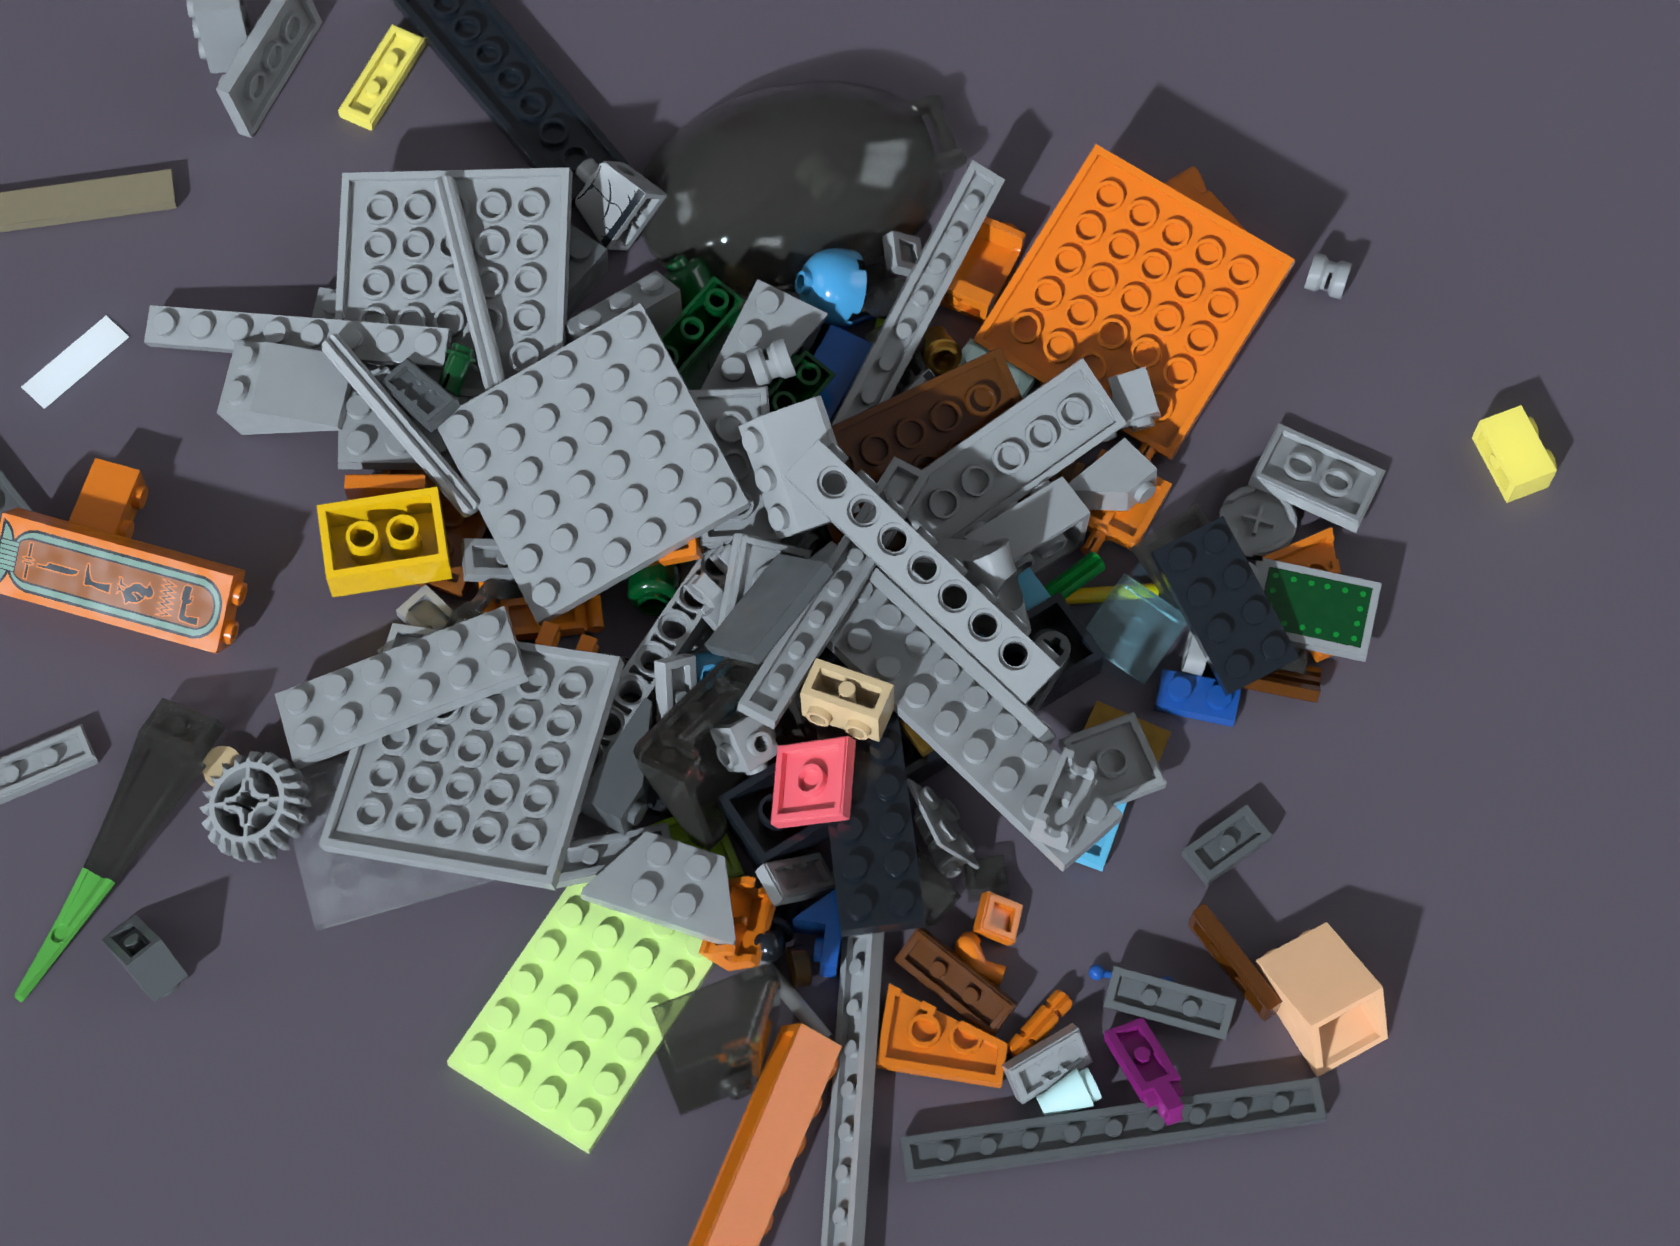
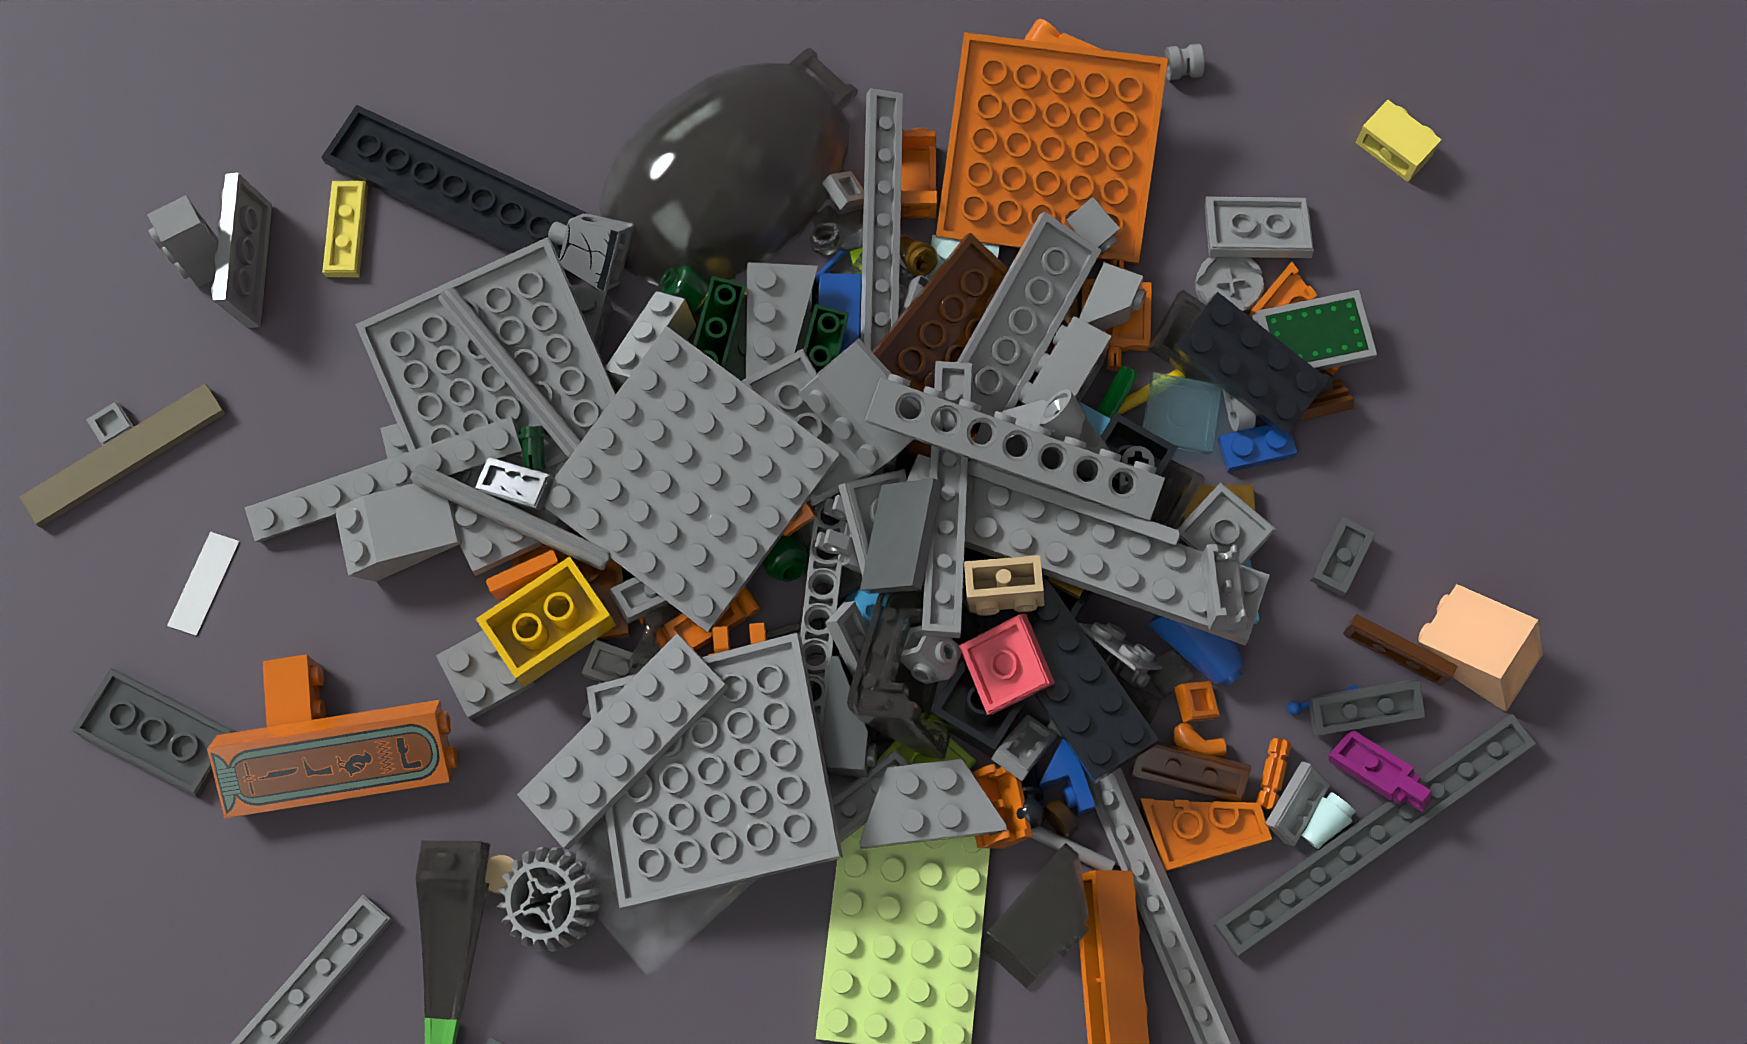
camera: 20 degrees left, 5 degrees up
light grey wheel [746,338,796,387] -> none
dark azure cylinder [795,248,867,327] -> none
none -> light grey tile [86,401,134,446]
none -> light grey plate [436,630,536,720]
none -> blue cone [1148,615,1245,686]
none -> clear smoke tile [1150,460,1205,529]

